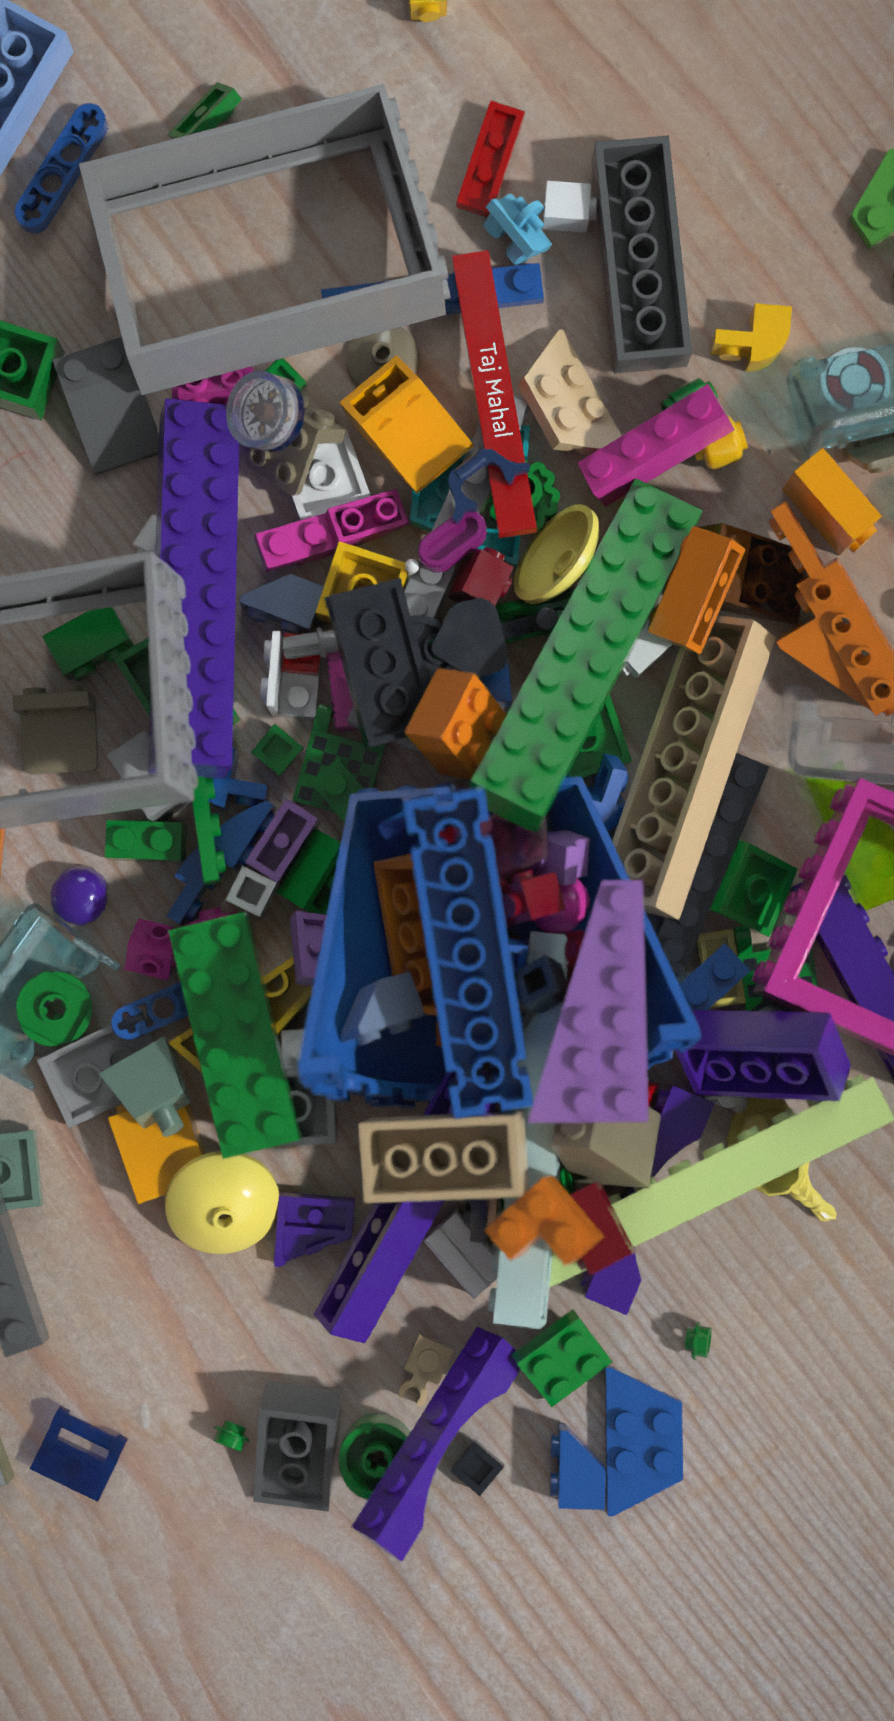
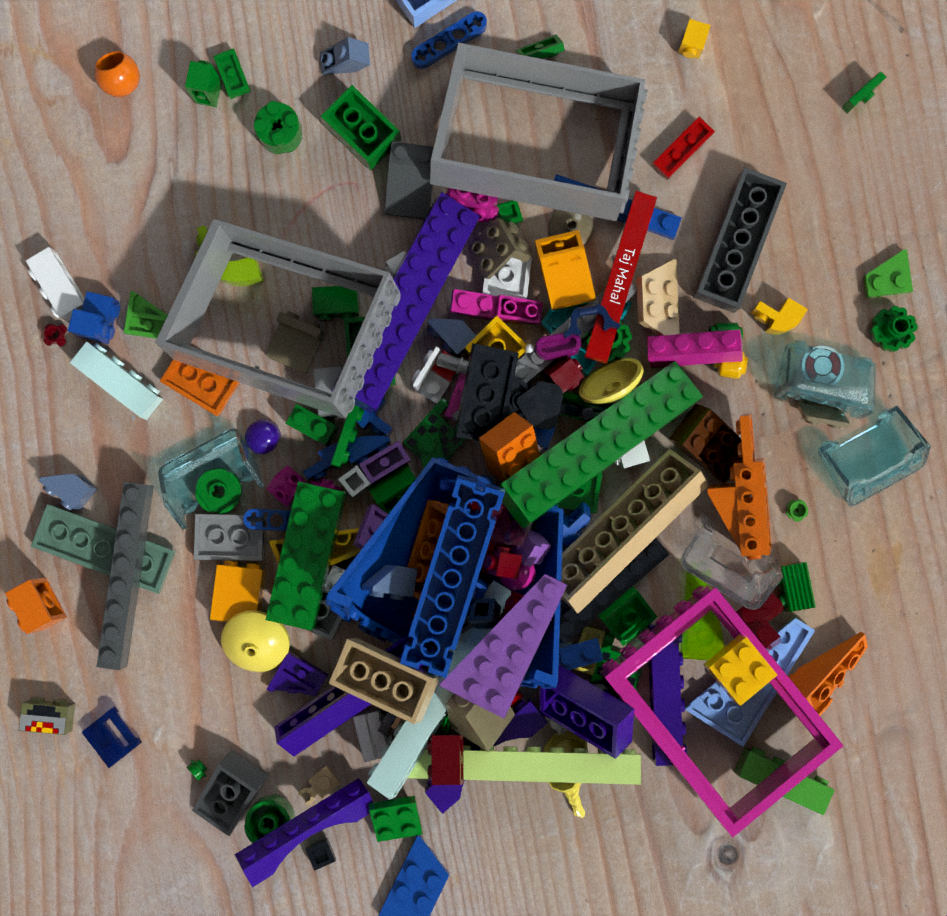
camera: 30 degrees right, 0 degrees up
sand green torso [100,1036,190,1137] -> none
clear piece [226,371,305,452] -> none
green plate [251,723,304,777] -> none
medium azure hips [483,193,552,265] -> none
orange brick [484,1176,604,1266] -> none
white brick [543,181,597,233] -> none
blue slope [550,1423,606,1510] -> none
orange brick [648,526,746,655] -> none
green plate [685,1322,712,1360] -> none
light orange brick [782,448,882,556] -> none

